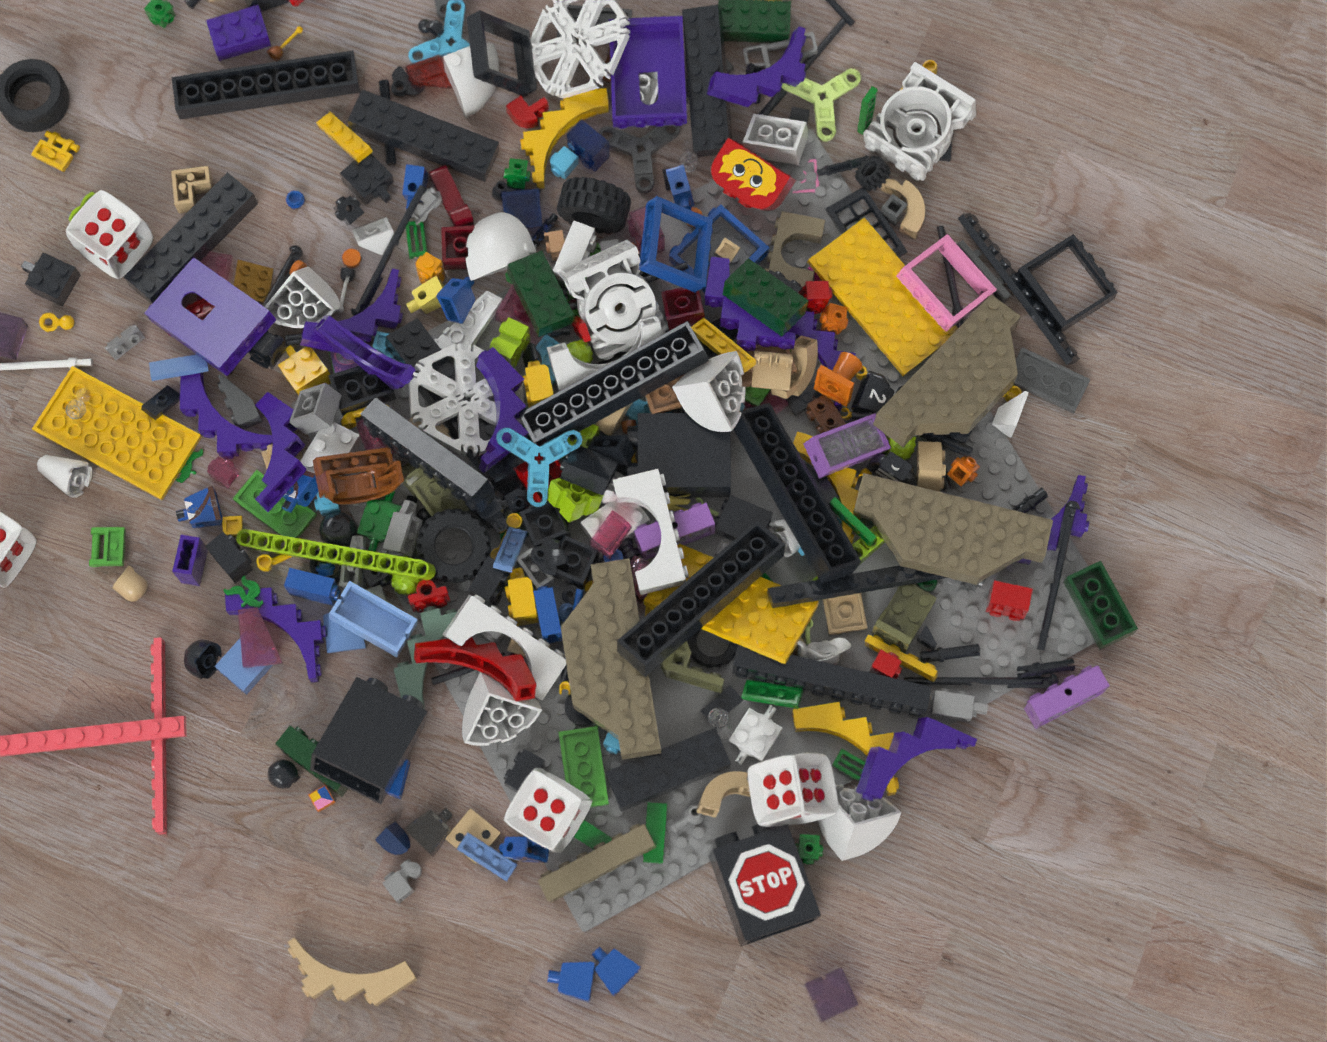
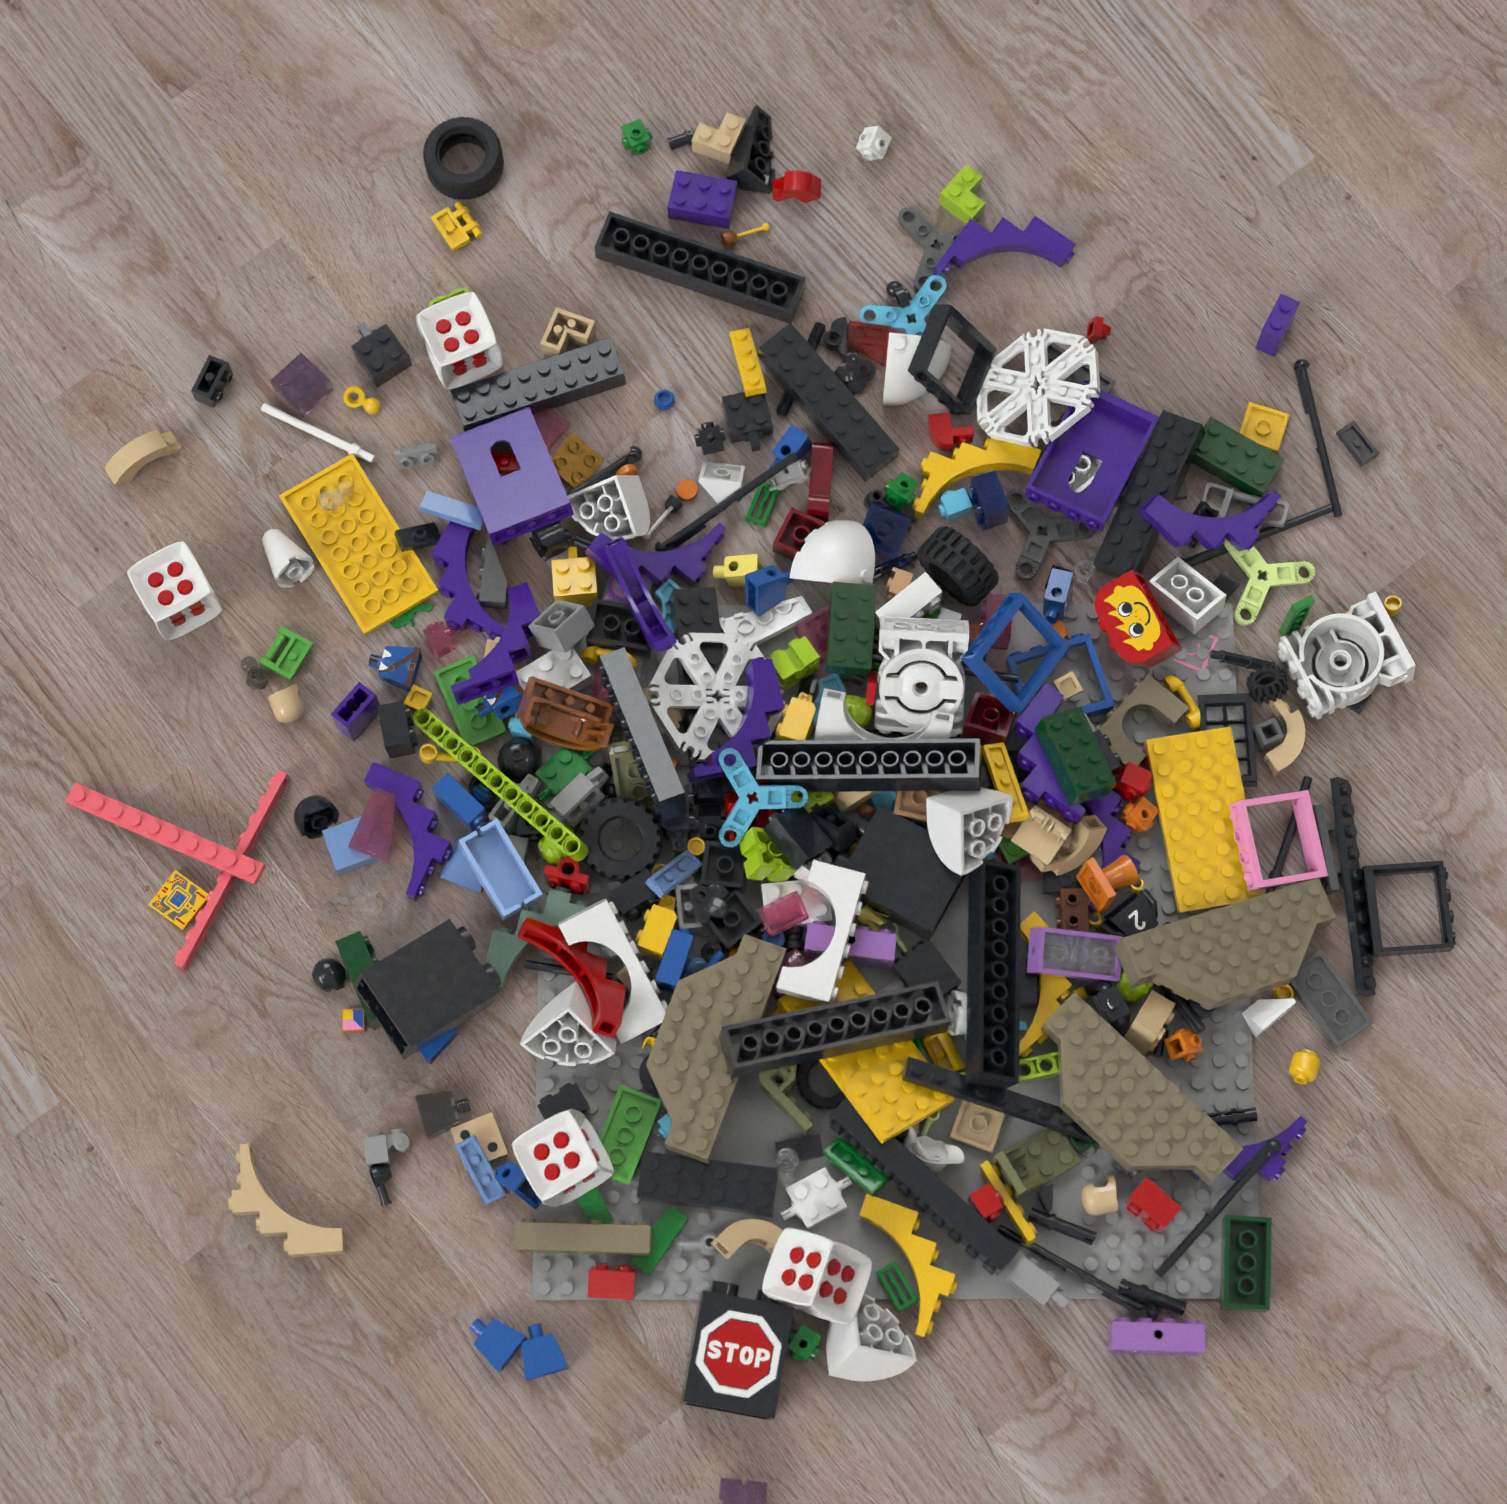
camera: 30 degrees right, 0 degrees up
green piece [223,576,263,608] -> none
dark blue brick [375,821,410,855] -> none
light orange brick [415,252,445,284] -> none
green tile [829,497,877,547] -> none
dark purple arch [856,717,977,801] -> none
none -> yellow tile [148,870,208,931]
none -> clear smoke plate [241,656,269,690]
none -> black bar [369,1164,392,1207]
none -> red brick [587,1263,637,1300]
none -> black plate [834,352,876,394]
none -> yellow slope [922,1030,966,1072]
none -> tan helmet [1081,1176,1118,1216]
none -> yellow bar [1163,675,1201,730]
none -> yellow head [1289,1049,1321,1084]

